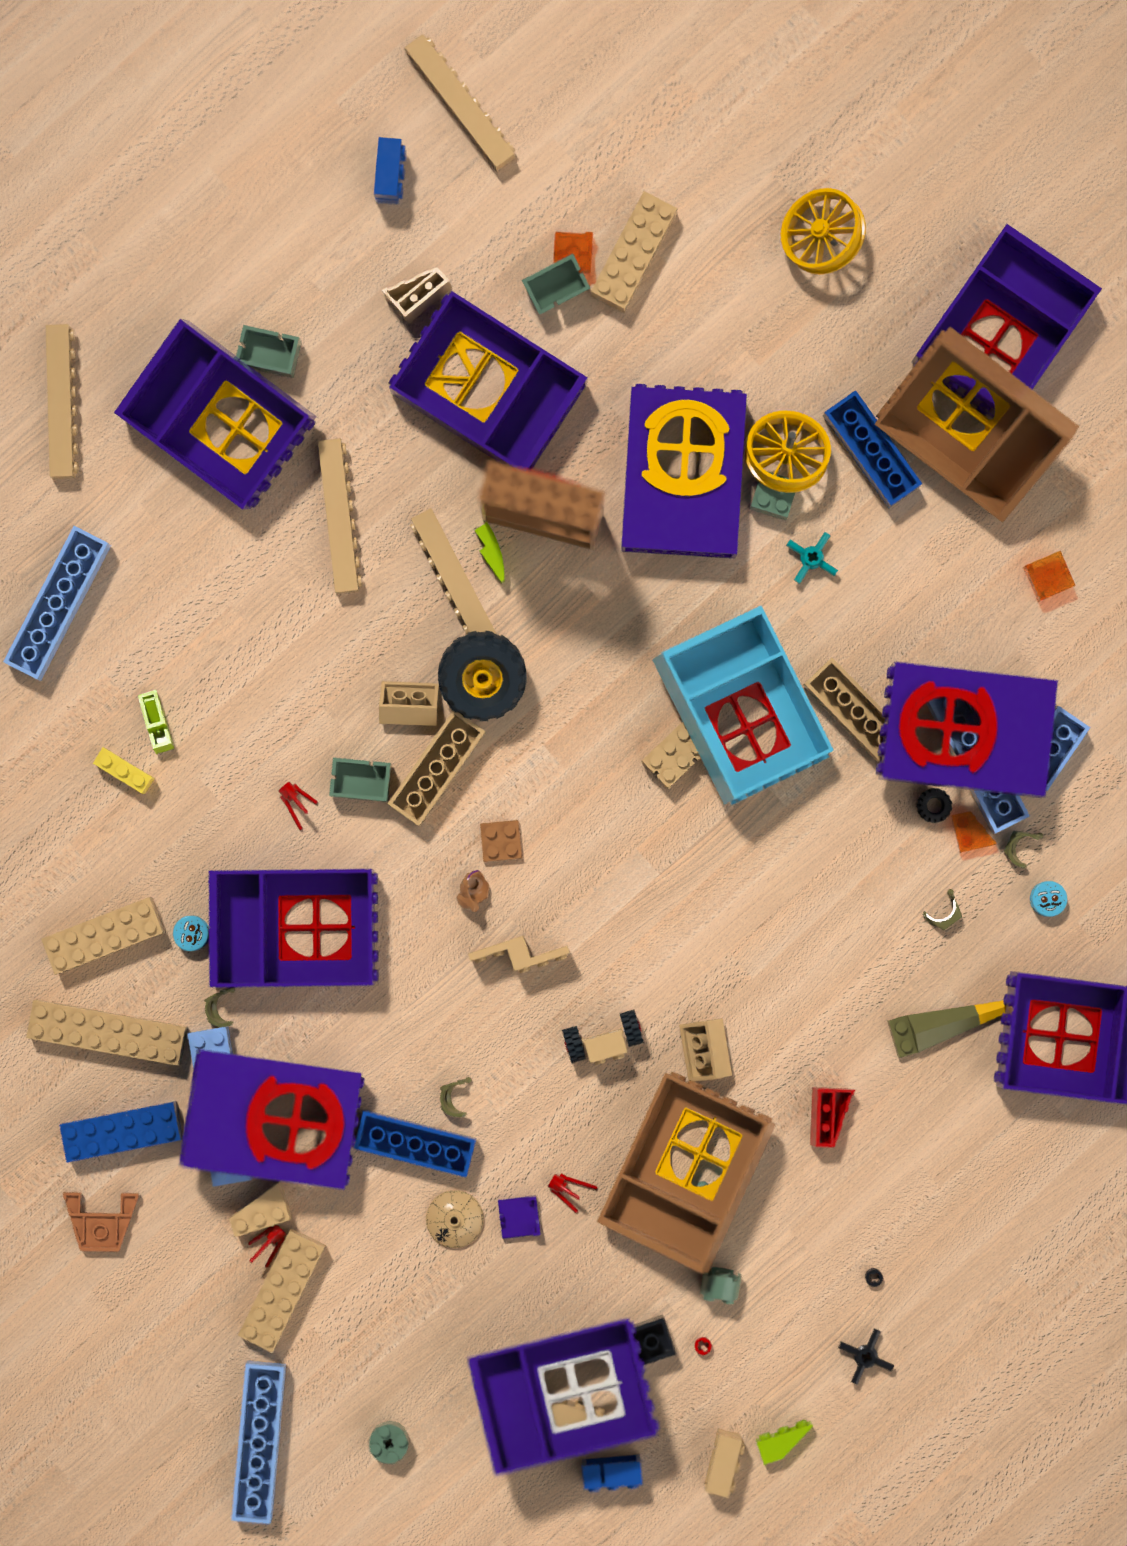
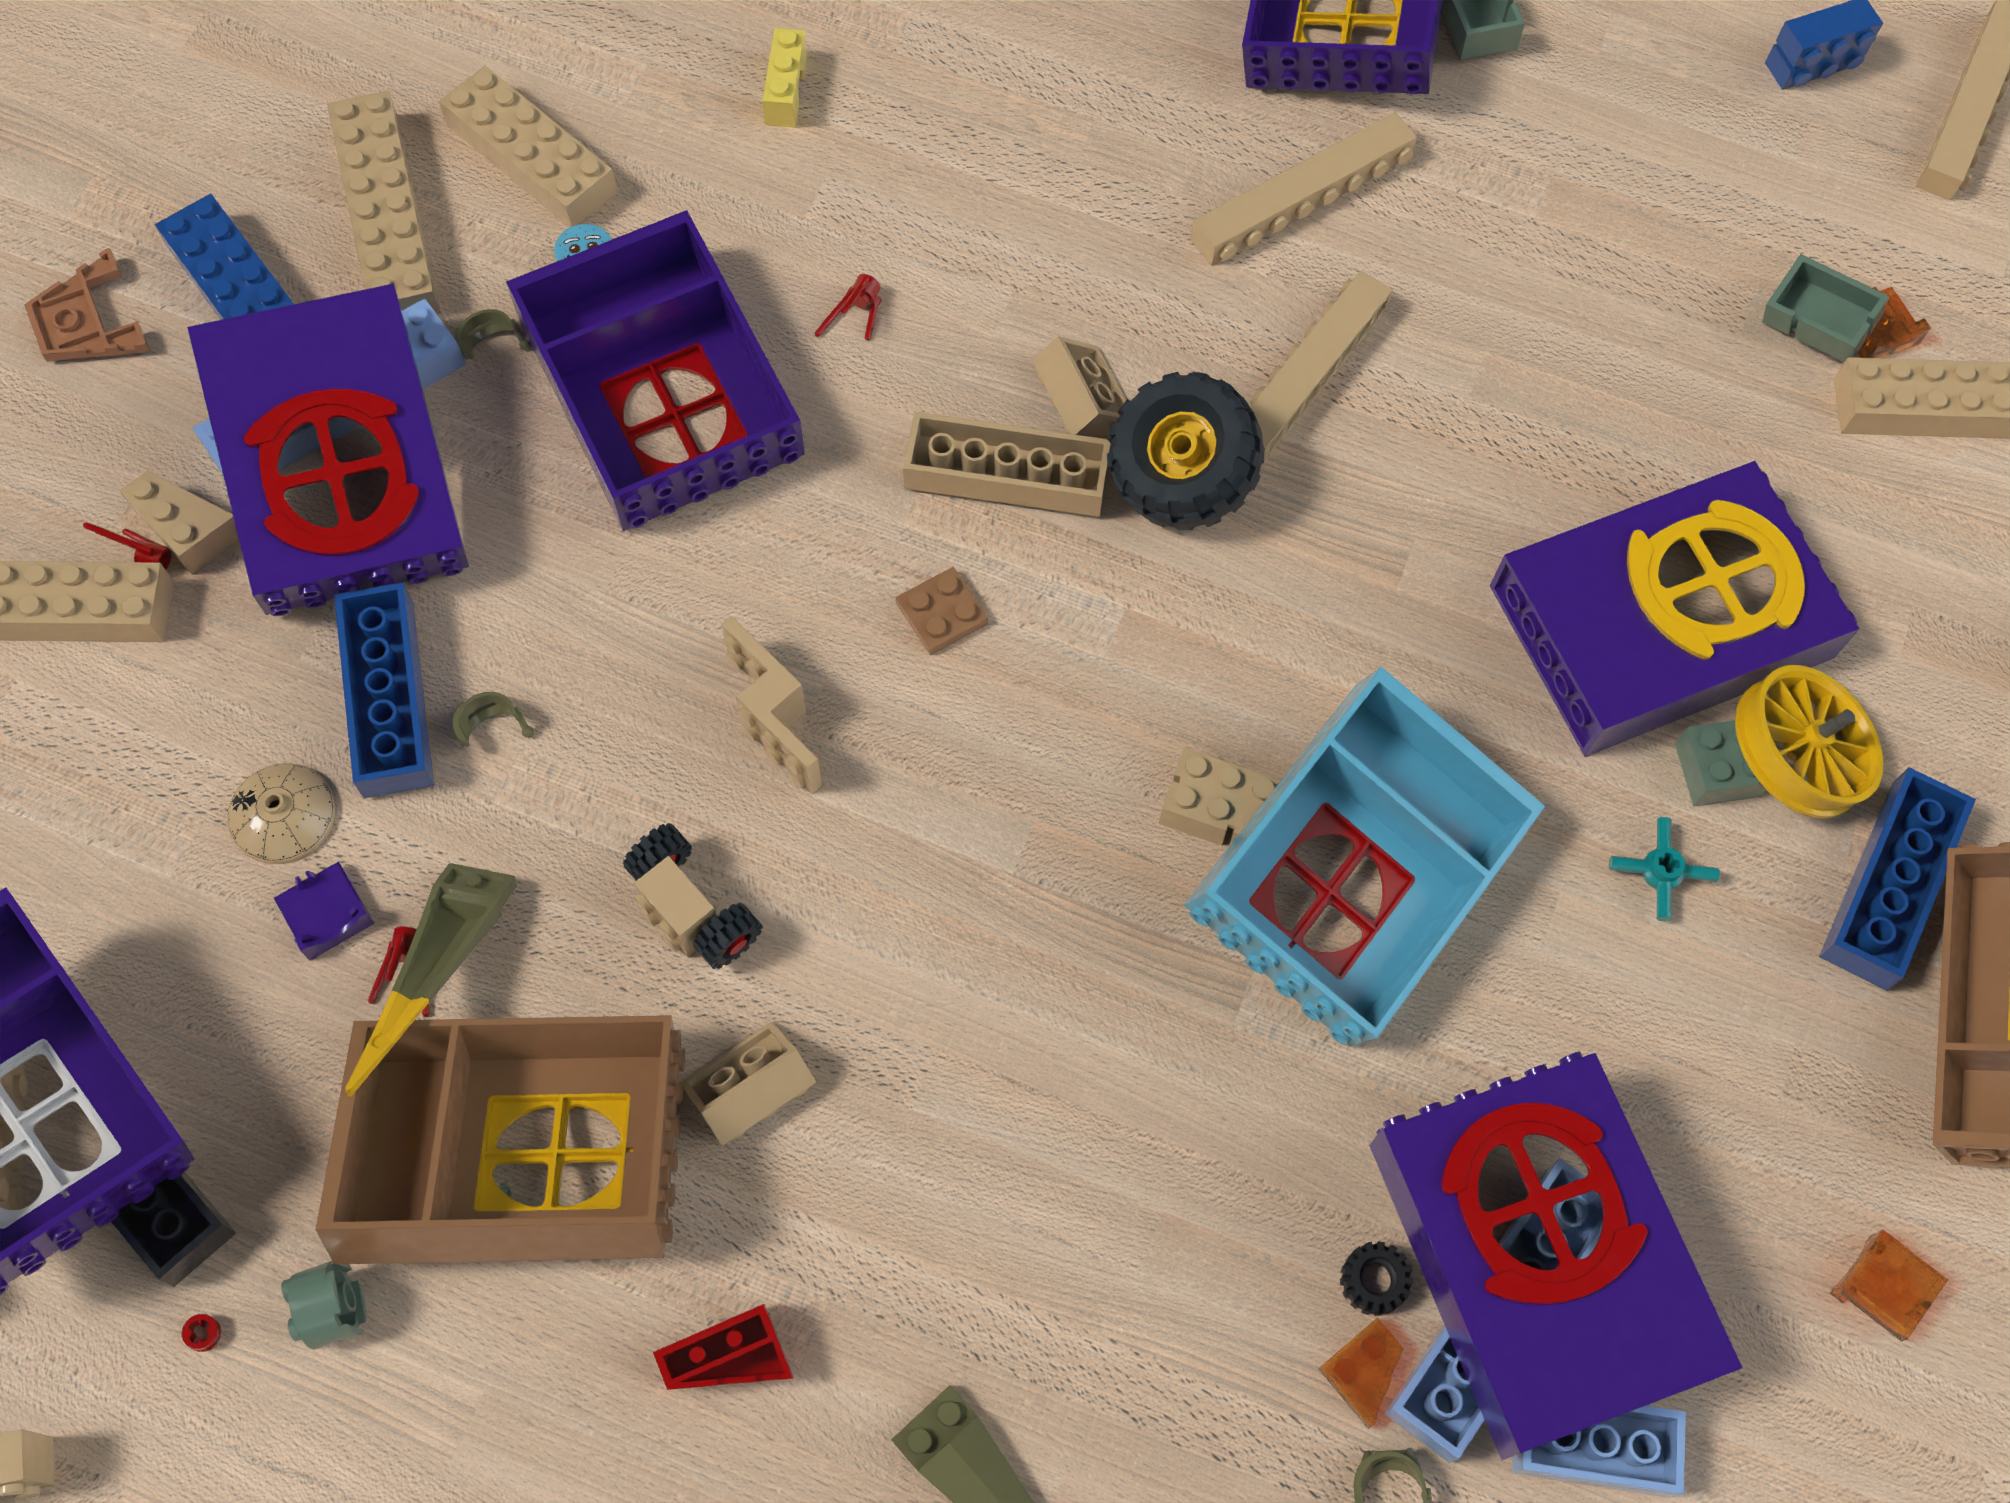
camera: 60 degrees right, 20 degrees down
lime slope [138,690,174,754] -> none
sand green piece [329,758,392,802] -> none
tan wedge [381,267,452,324] -> none
dark purple panel [388,291,588,470] -> none
medium nougat hair [456,870,489,912] -> none
lime slope [475,522,505,584] -> none
medium nougat panel [478,461,605,551] -> none
tan brick [803,657,885,763] -> none
olive helmet [922,889,962,931] -> none
none -> olive plate [345,863,517,1098]

